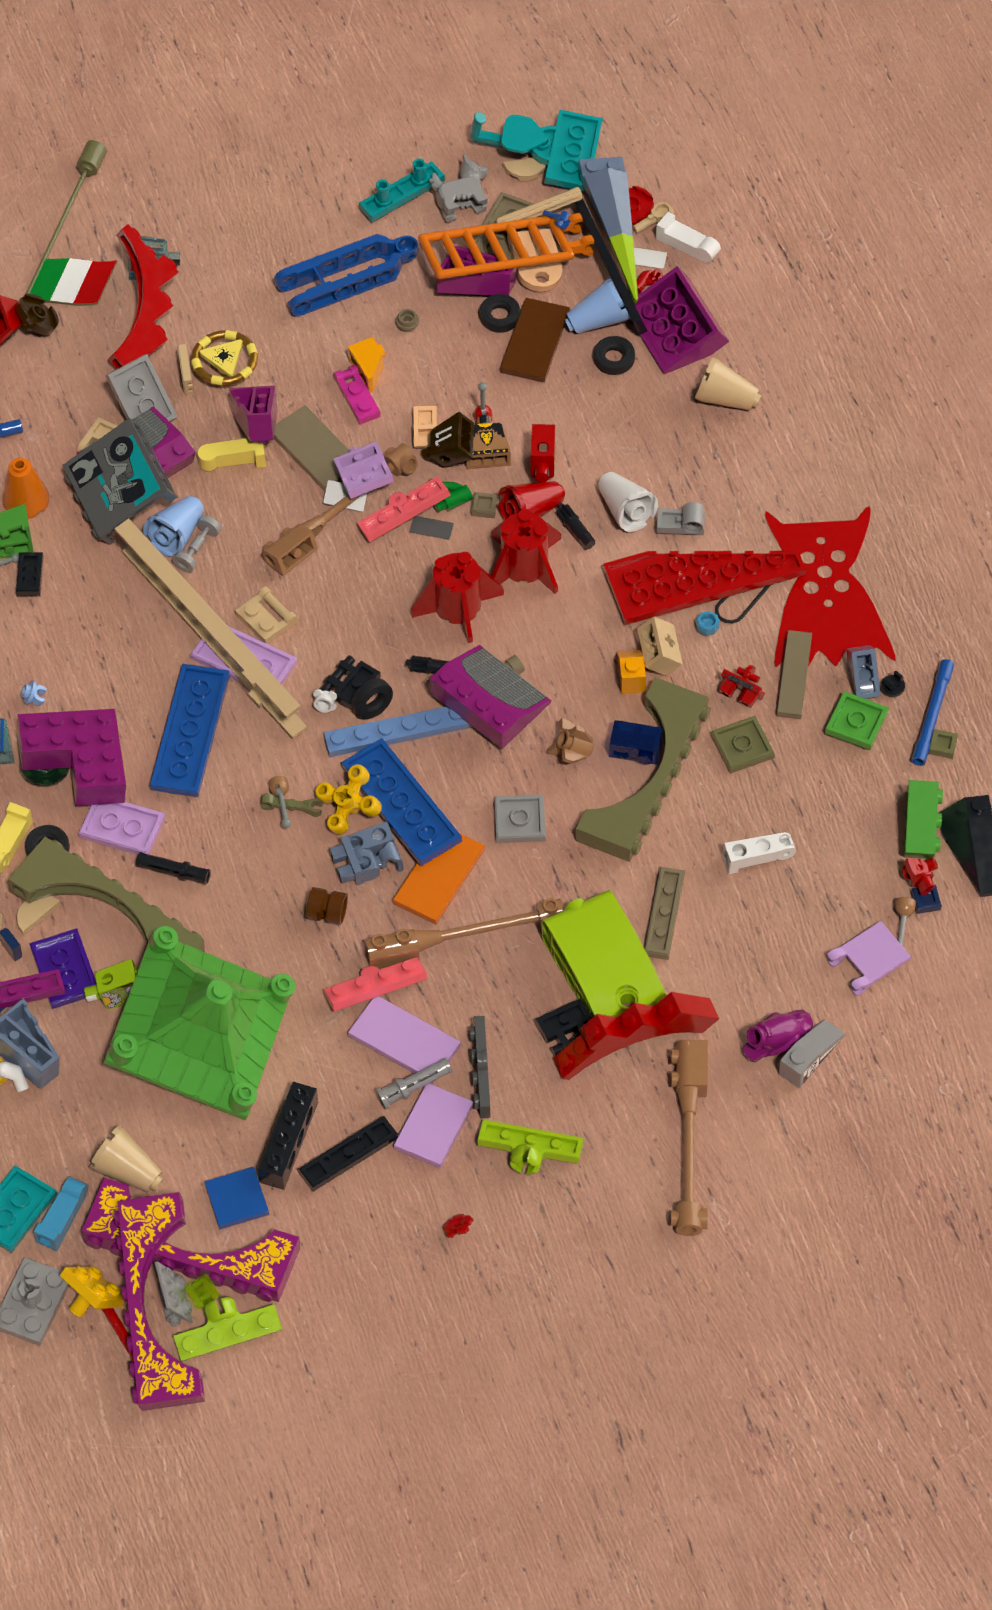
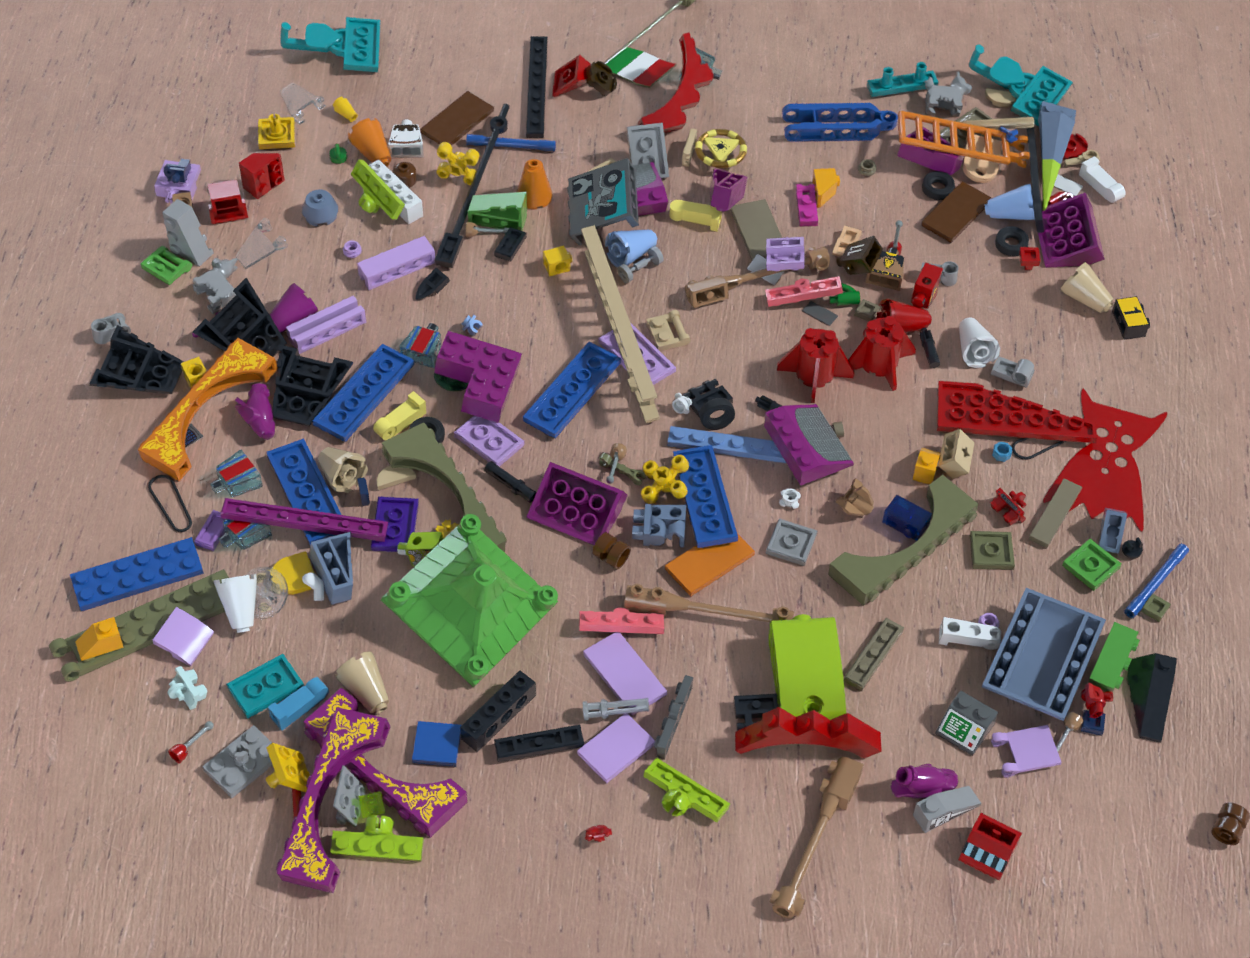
camera: 20 degrees right, 5 degrees down
none -> yellow plant [435,519,459,538]
none -> magenta slope [526,462,627,545]
none -> yellow brick [543,245,573,277]
none -> white plate [779,488,801,509]
none -> light grey piece [921,261,958,286]
none -> slope [935,690,998,756]
none -> red slope [958,813,1022,881]
none -> lavender plate [978,613,999,627]
none -> sand blue slope [982,588,1106,721]
none -> red tile [1019,247,1040,270]
none -> brick [1112,296,1150,340]

